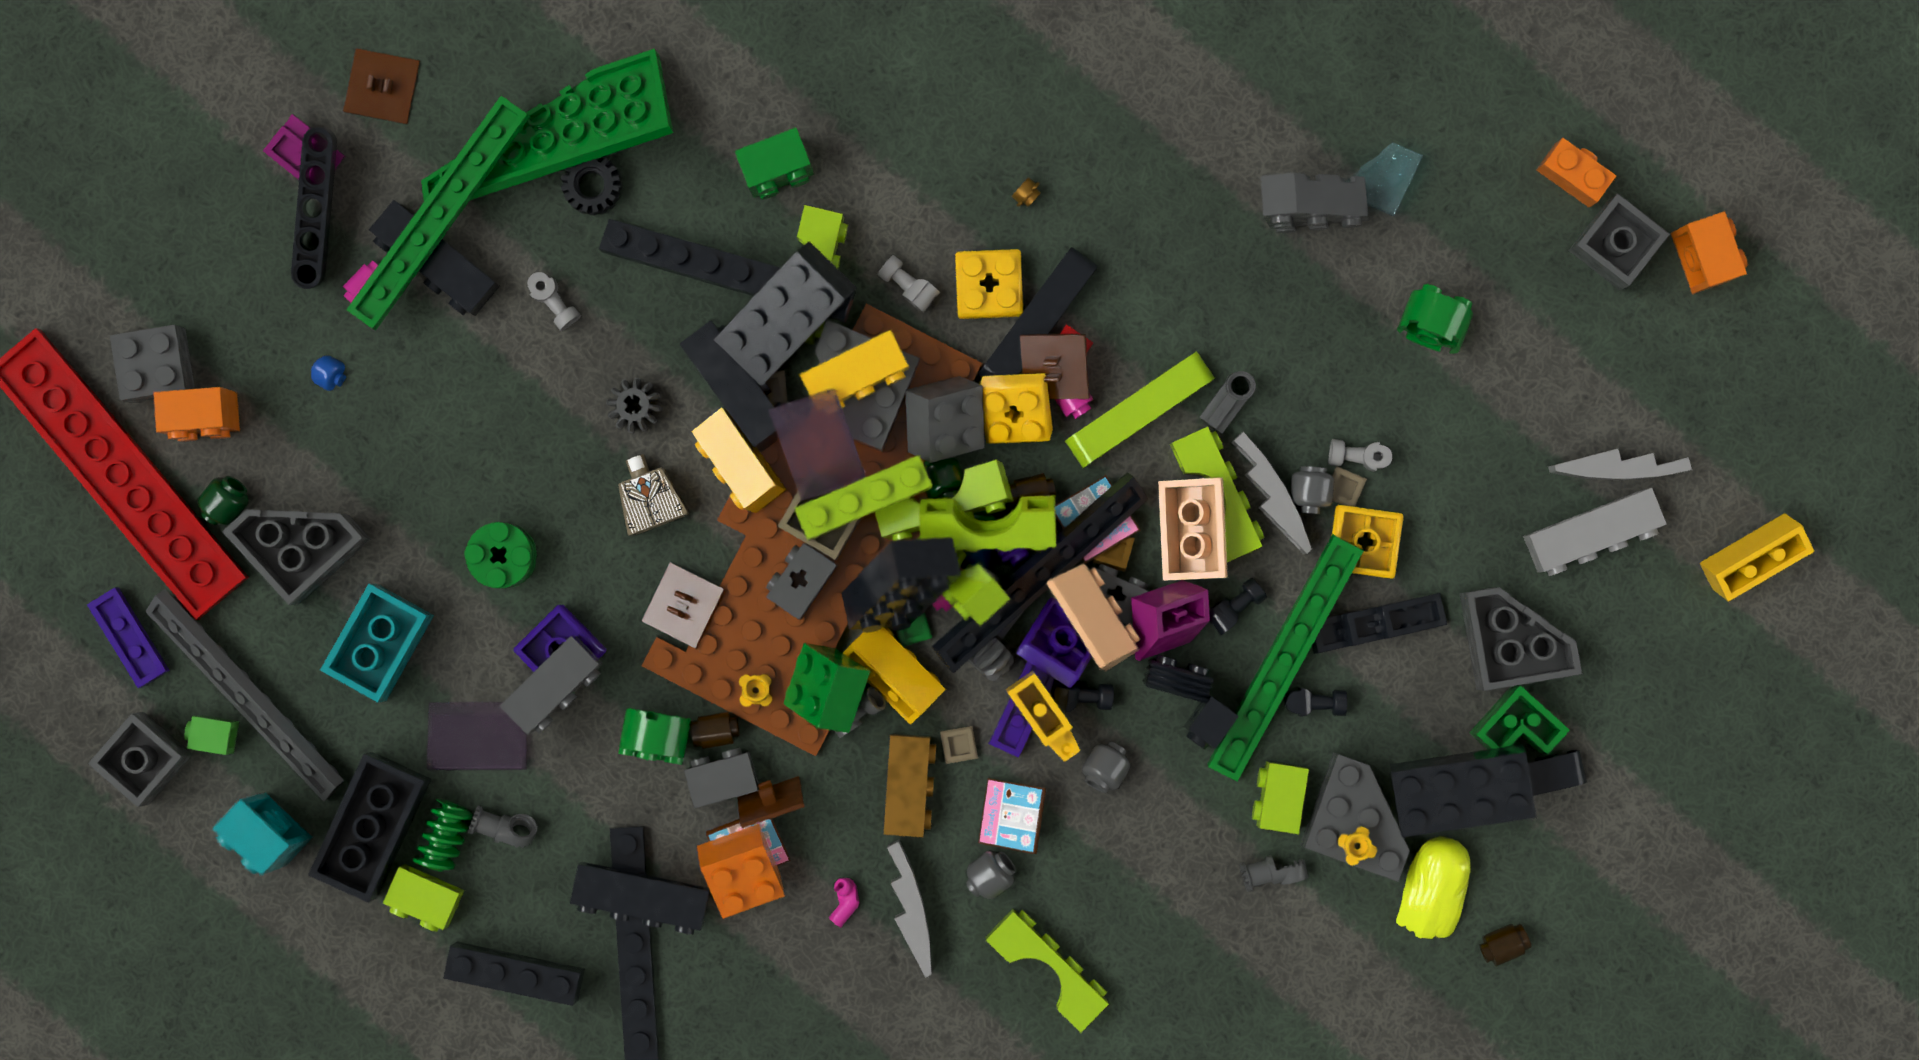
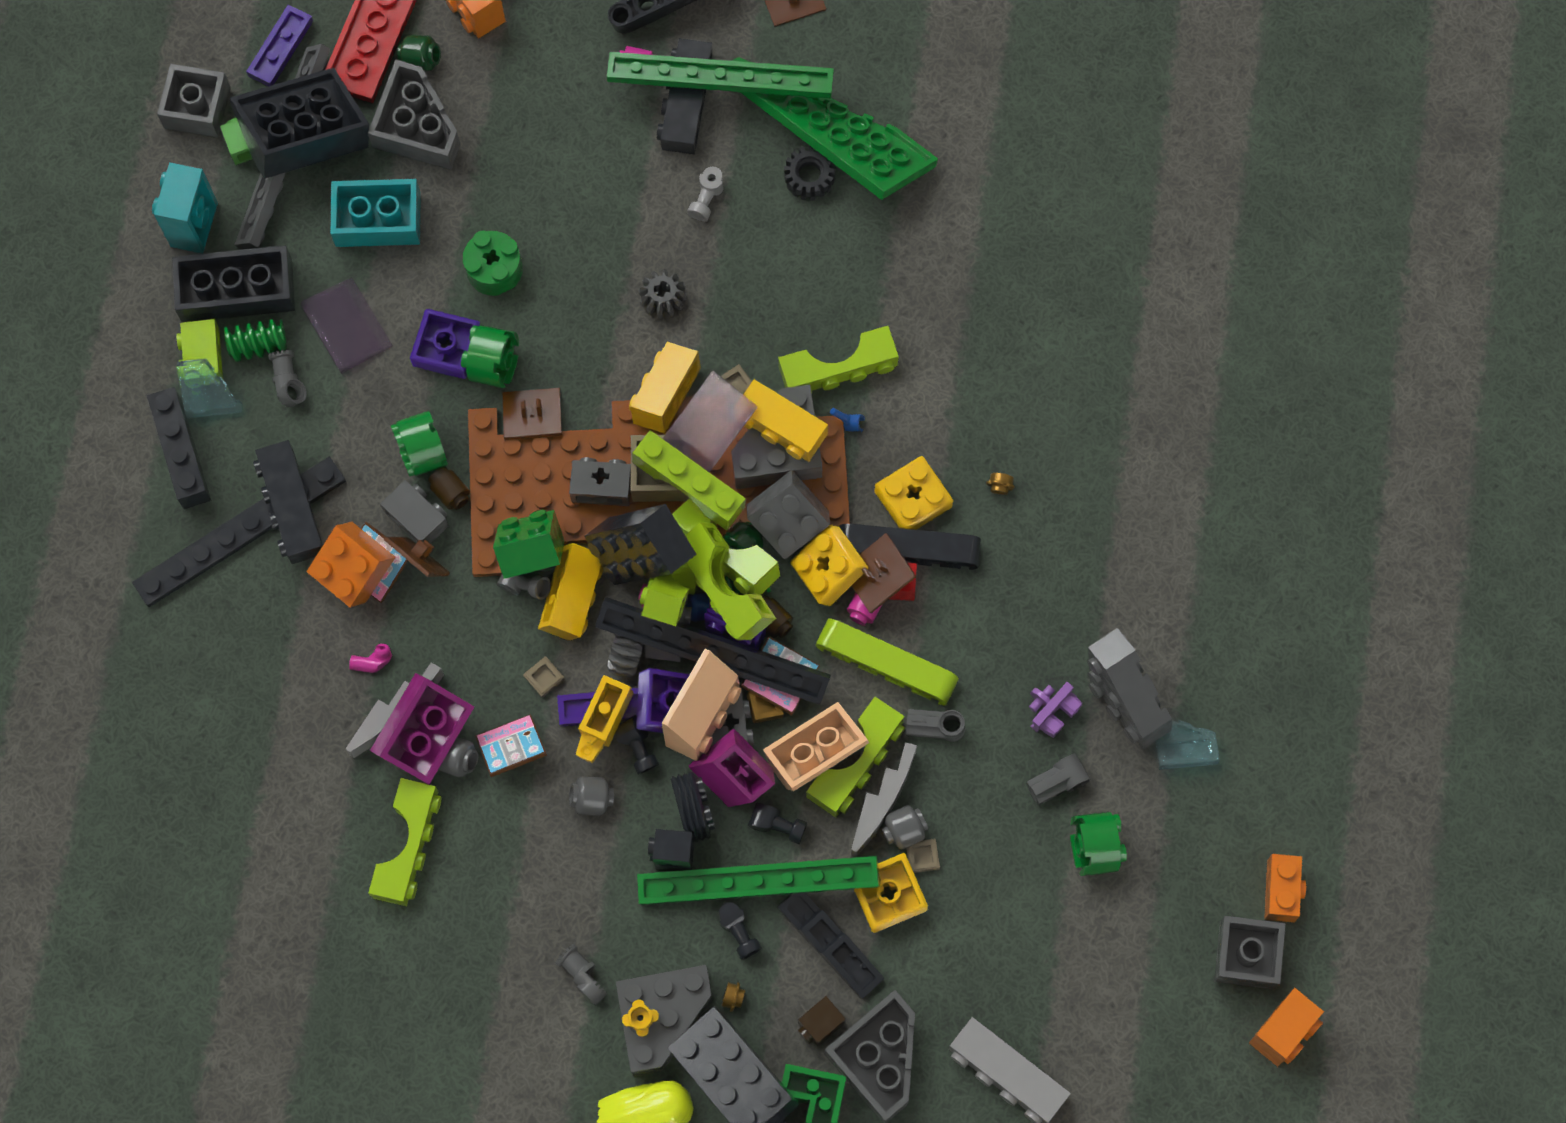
camera: 60 degrees right, 15 degrees down
blue piece [311,355,346,391] -> none
dark grey brick [499,635,603,735] -> none
black plate [599,219,856,323] -> none
torso [618,454,690,537] -> none
black brick [680,320,792,452] -> none
black brick [714,241,857,386] -> none
green brick [735,127,814,200] -> none
yellow plate [739,674,772,707] -> none
light grey leg [877,255,940,313] -> none
pearl gold brick [884,734,936,837] -> none
green tile [896,611,932,647] -> none
lime brick [1252,761,1309,834] -> none
light grey leg [1328,439,1392,472] -> none
light grey slope [1548,449,1692,481] -> none
none -> clear light blue wing [176,359,242,418]
none -> black slope [230,68,369,179]
none -> magenta slope [370,673,475,784]
none -> green brick [461,325,519,388]
none -> pearl gold plate [722,982,745,1012]
none -> dark brown brick [797,996,846,1046]
none -> blue hand [830,408,865,432]
none -> dark grey piece [1026,753,1091,806]
none -> medium lavender hips [1029,682,1082,738]

